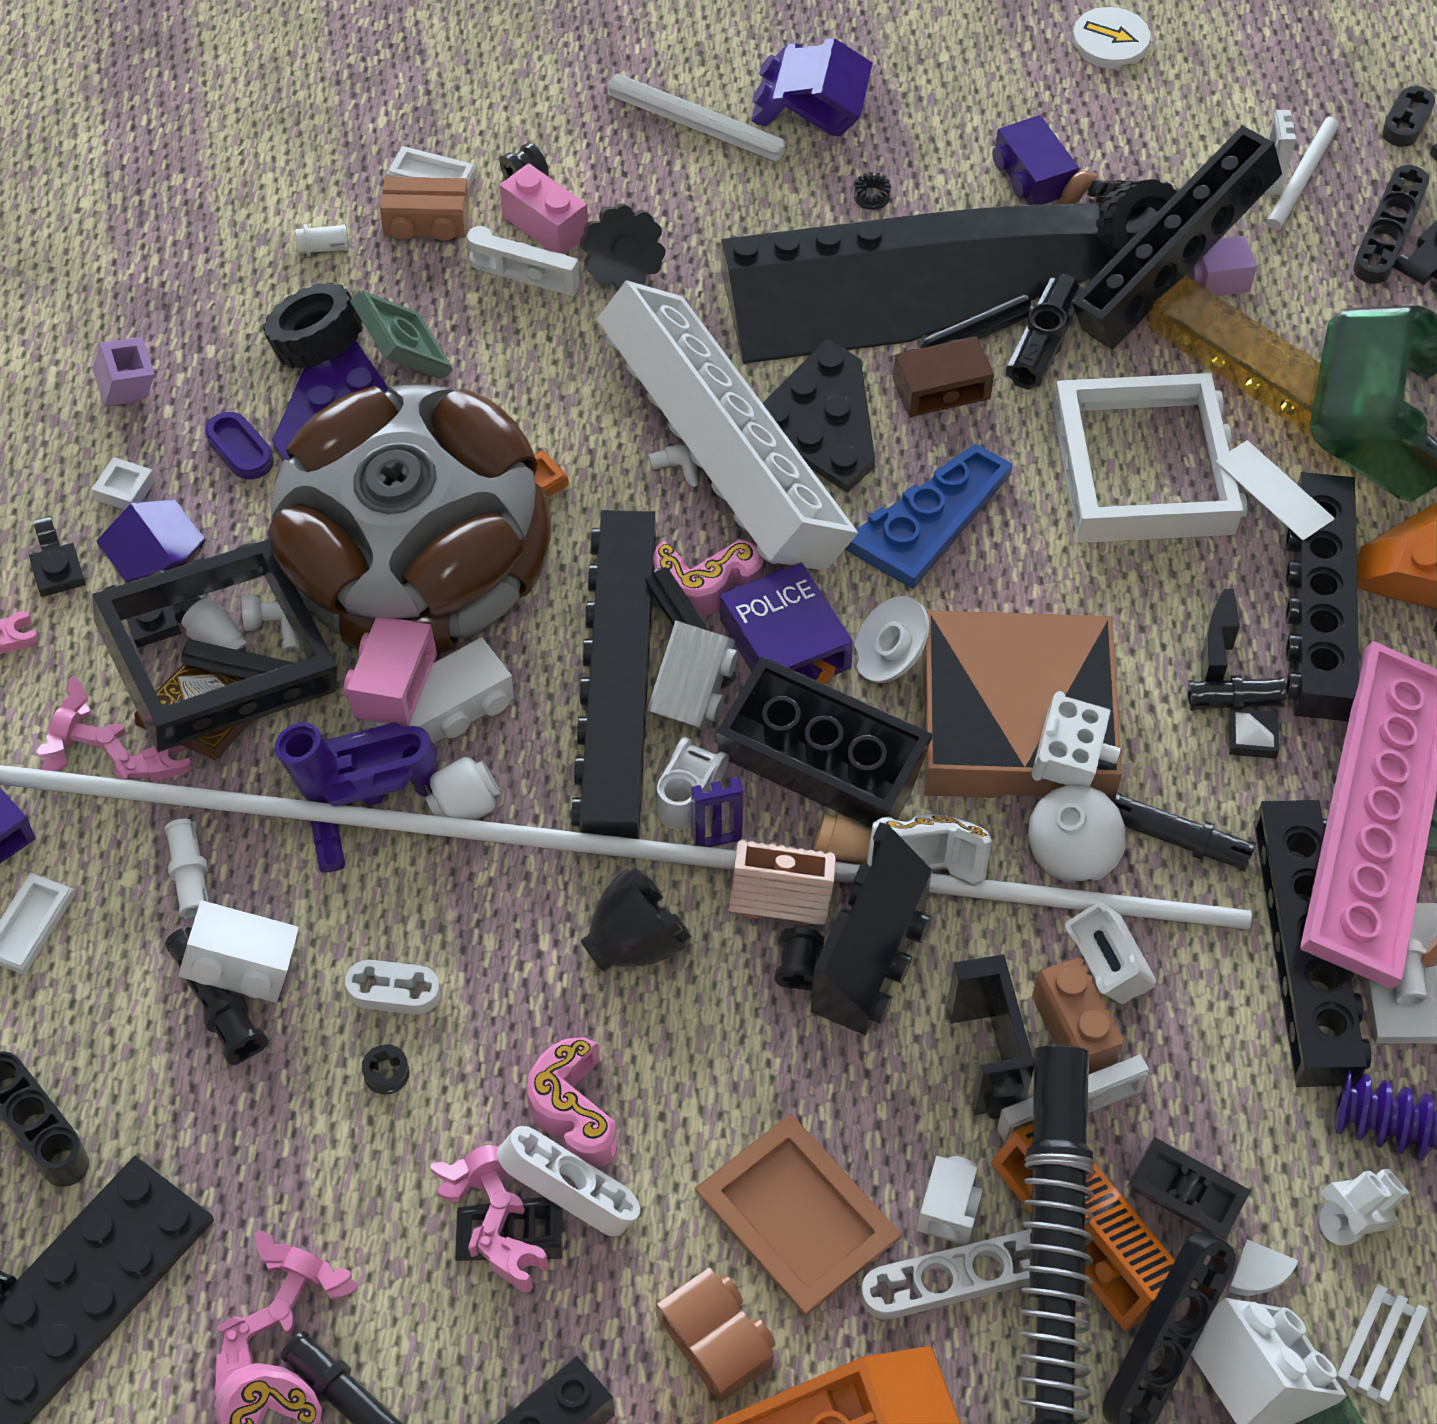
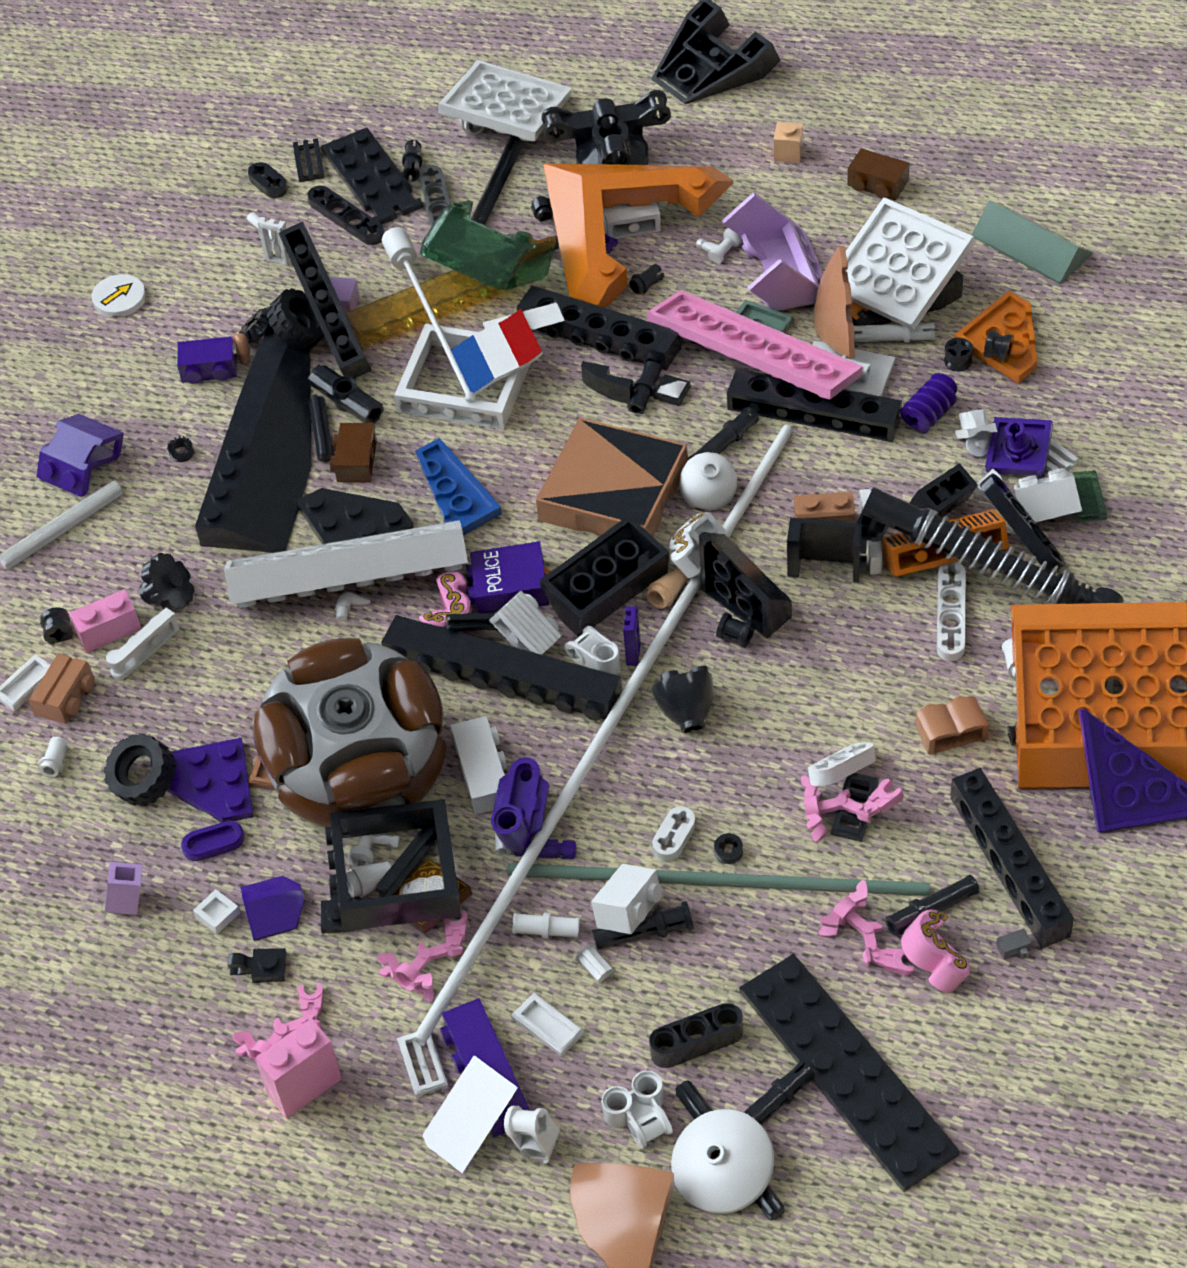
camera: 65 degrees left, 5 degrees down
bright pink brick [344,617,437,727] -> none
sand green tile [350,290,453,379] -> none
white head [425,757,501,820] -> none
bright pink animal [527,1037,617,1169] -> none
nougat piece [695,1113,902,1317] -> none
nougat brick [727,839,835,926] -> none
white dish [854,596,929,683] -> none
white brick [917,1156,983,1245] -> none
white piece [1031,691,1120,787] -> none
white piece [1065,902,1156,1004] -> none
none -> flag [382,227,543,402]
none -> sand green piece [507,863,930,896]
none -> white piece [575,943,614,983]
none -> dark purple plate [985,417,1054,477]

